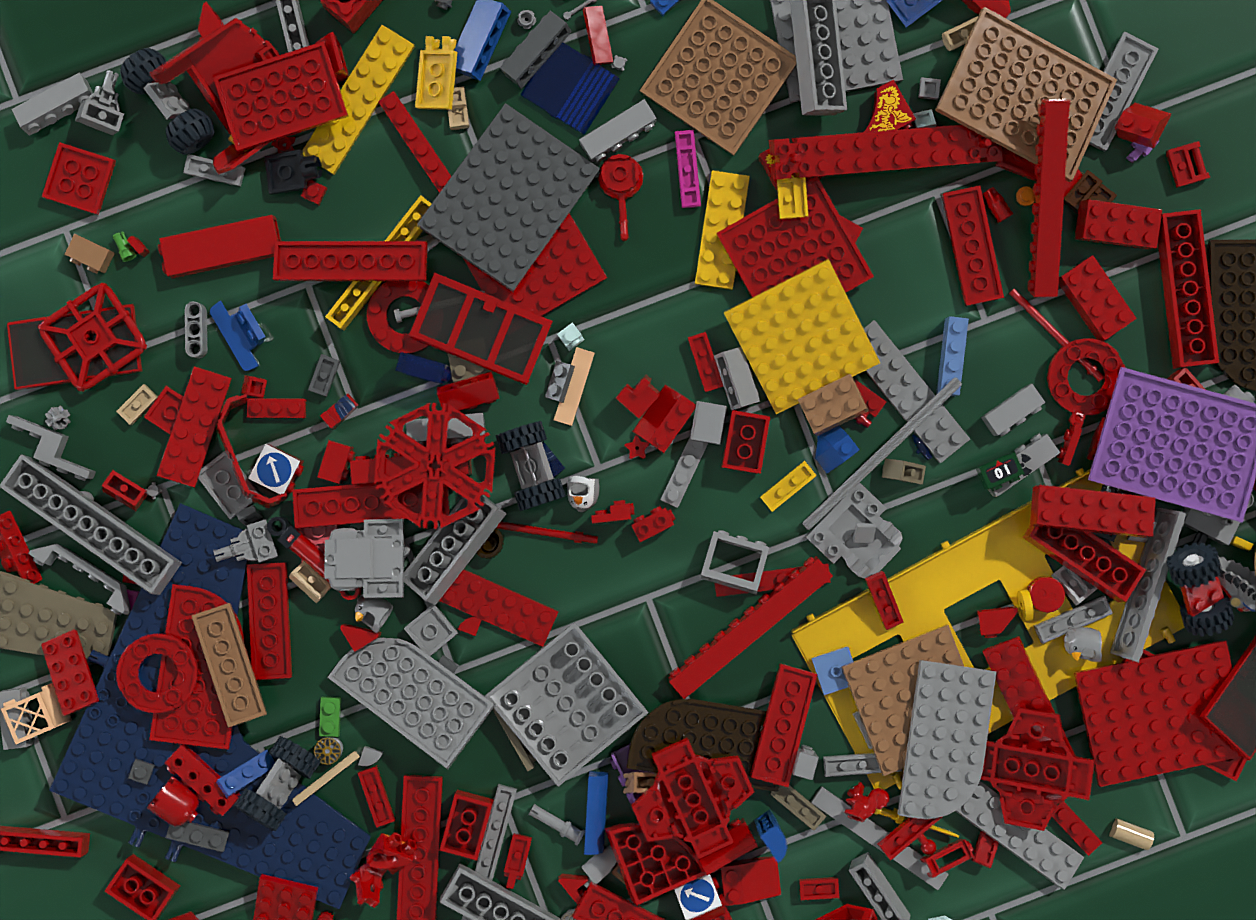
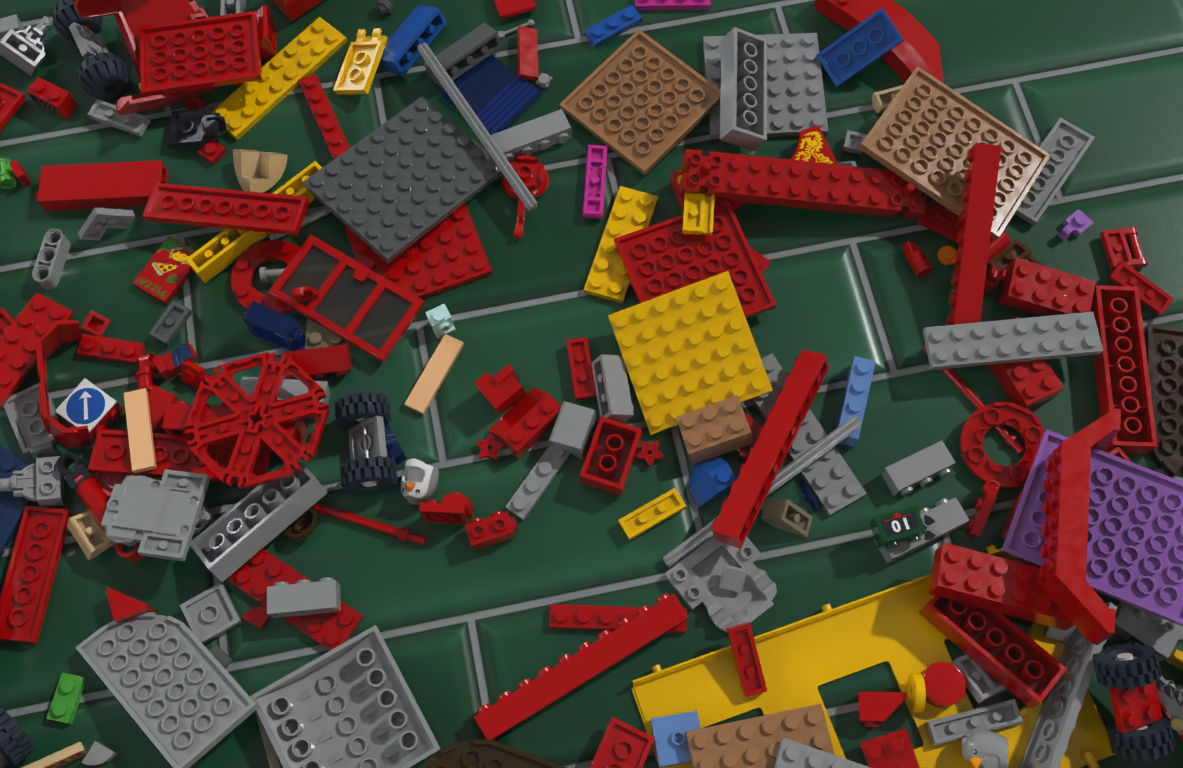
camera: 10 degrees right, 20 degrees down
blue plate [210,300,266,371] -> none
wheel [314,736,343,765] -> none
light grey piece [355,595,393,633] -> none
tan slope [448,86,470,130] -> none
light grey plate [517,10,536,29] -> none
dark grey plate [545,361,575,403] -> none
light grey window [701,530,770,594] -> none
red plate [941,186,1004,306] -> none
red slope [1115,103,1171,149] -> none
none -> red brick [26,77,78,120]
none -> light grey plate [78,208,135,240]
none -> light nougat tile [124,388,157,474]
none -> tile [132,236,196,305]
none -> red connector [135,353,157,393]
none -> red plate [180,360,216,389]
none -> tan brick [233,149,288,193]
none -> light grey brick [267,577,341,618]
none -> red tile [292,287,318,303]
none -> light grey axle [418,43,537,211]
none -> red plate [636,441,664,467]
none -> red brick [712,349,829,549]
none -> light grey plate [923,312,1103,370]
none -> red plate [984,265,1007,295]
none -> red slope [1039,408,1121,645]
none -> red plate [1107,261,1174,316]

